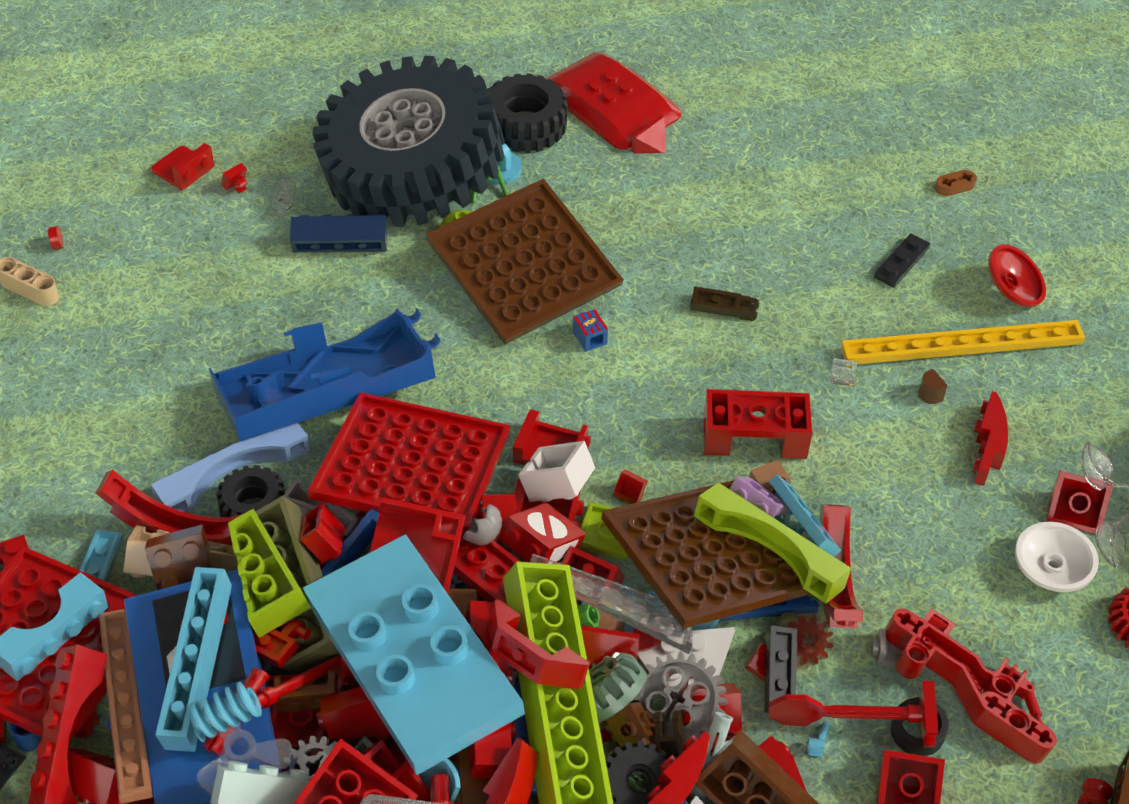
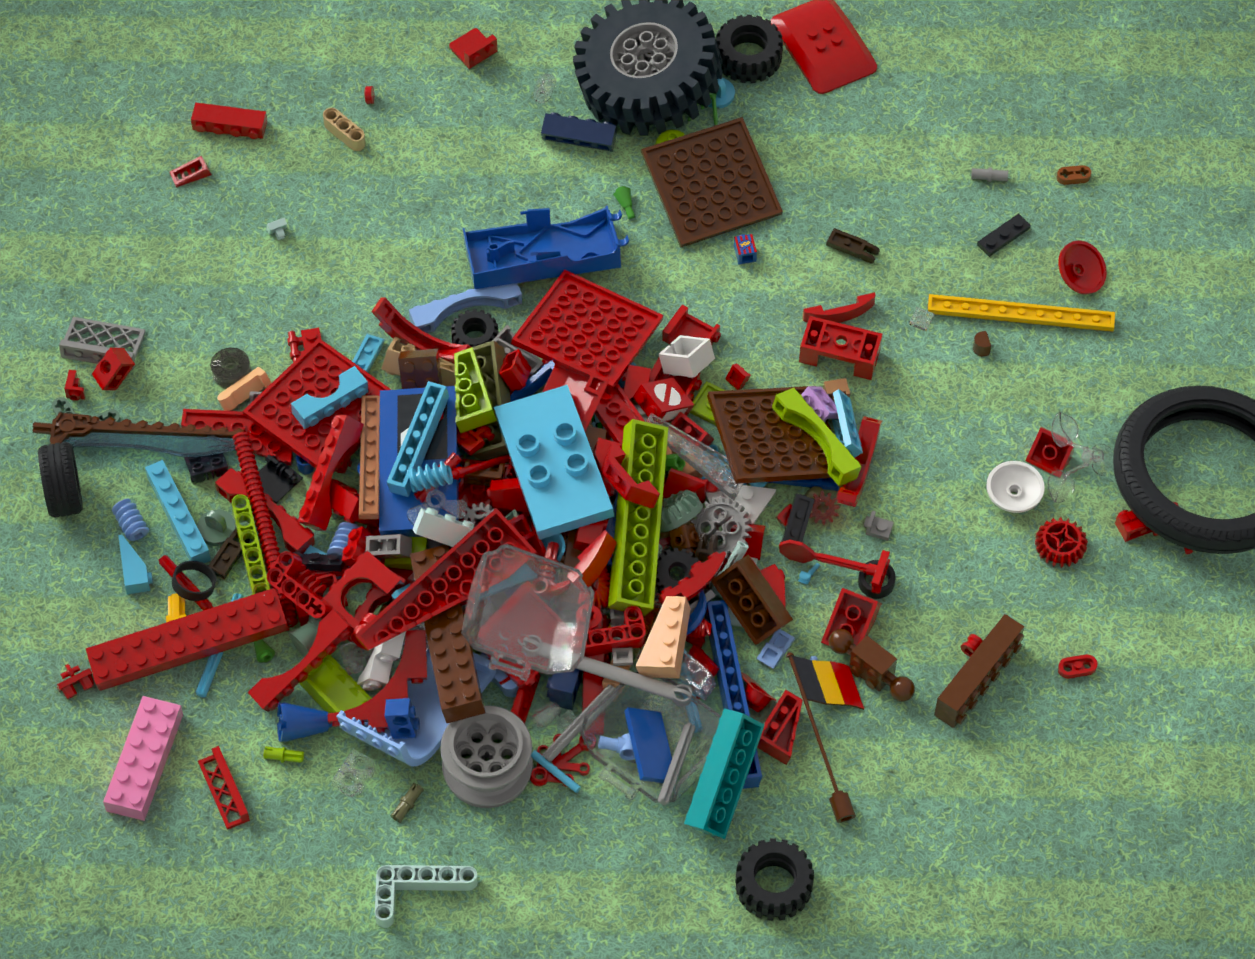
camera: 15 degrees right, 10 degrees up
red tile [221,163,248,194] -> none
light grey hair [462,504,502,546] -> none
slope [631,115,666,154] -> none
red beam [885,608,1057,764] -> none
red slope [972,391,1009,486] -> none
none -> bright green cone [613,186,635,219]
none -> red slope [802,292,876,323]
none -> light grey pin [971,167,1008,182]

